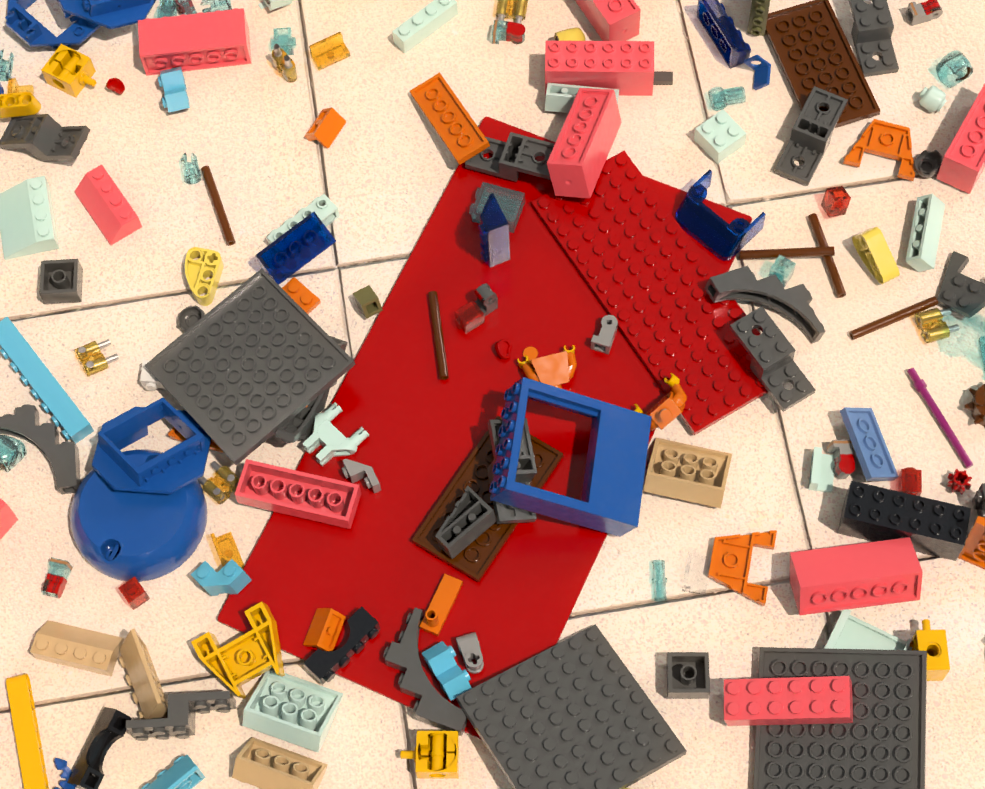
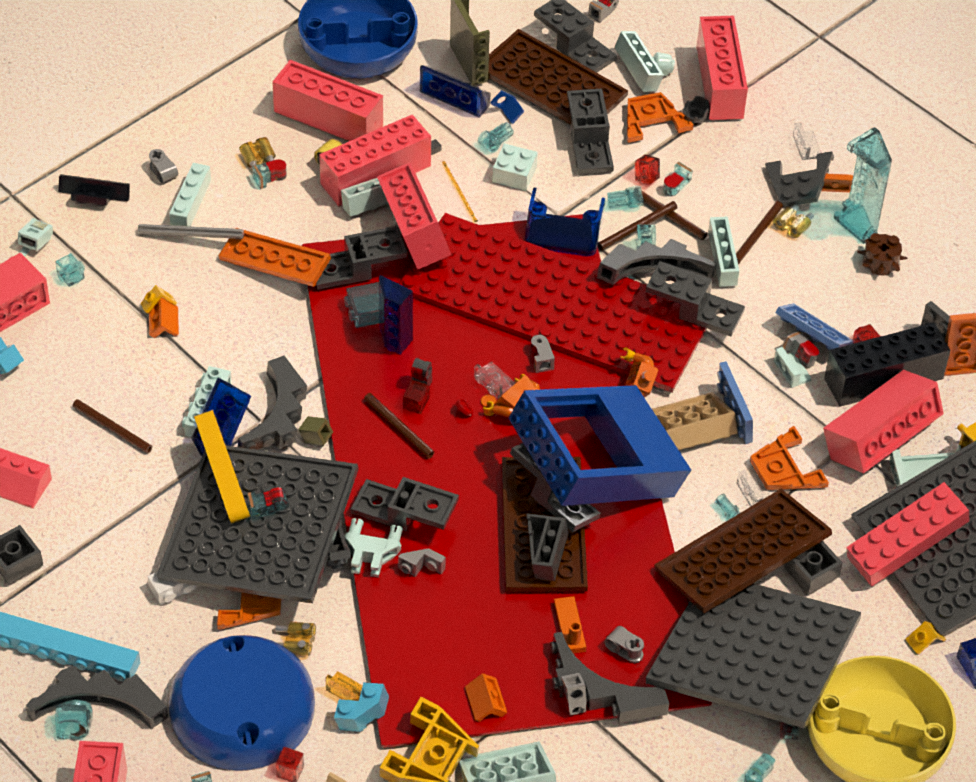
camera: 40 degrees left, 15 degrees down
clear yellow piece [74,339,119,377] -> none
blue hinge [92,398,211,494] -> none
dark grey hair [178,305,205,331] -> none
clear light blue piece [180,152,201,184] -> none
light yellow beam [185,247,224,306] -> none
coral brick [235,459,361,529] -> none
clear yellow piece [272,44,298,83] -> none
black arch [303,606,380,685] -> none
clear yellow panel [309,32,350,71] -> none
yellow piece [400,731,460,779] -> none
medium azure brick [422,641,472,701] -> none
light yellow beam [852,227,900,284] -> none
light aqua brick [905,193,945,272] -> none
magenta bar [907,367,974,469] -> none
clear light blue piece [936,50,973,88] -> none
red gear [947,469,972,495] -> none
none -> light grey axle [138,224,244,239]
none -> yellow bracket [140,285,177,314]
none -> yellow beam [194,410,250,524]
none -> dark grey arch [237,355,307,450]
none -> clear light blue leg [247,487,288,519]
none -> dark grey bracket [351,477,459,531]
none -> clear yellow piece [442,161,478,222]
none -> clear bracket [474,361,515,399]
none -> light grey leg [561,673,587,716]
none -> clear light blue piece [607,186,644,209]
none -> light aqua brick [614,31,664,92]
none -> reddish brown plate [654,489,832,613]
none -> clear light blue leg [663,161,693,197]
none -> light aqua brick [708,216,740,287]
none -> medium blue plate [717,361,753,444]

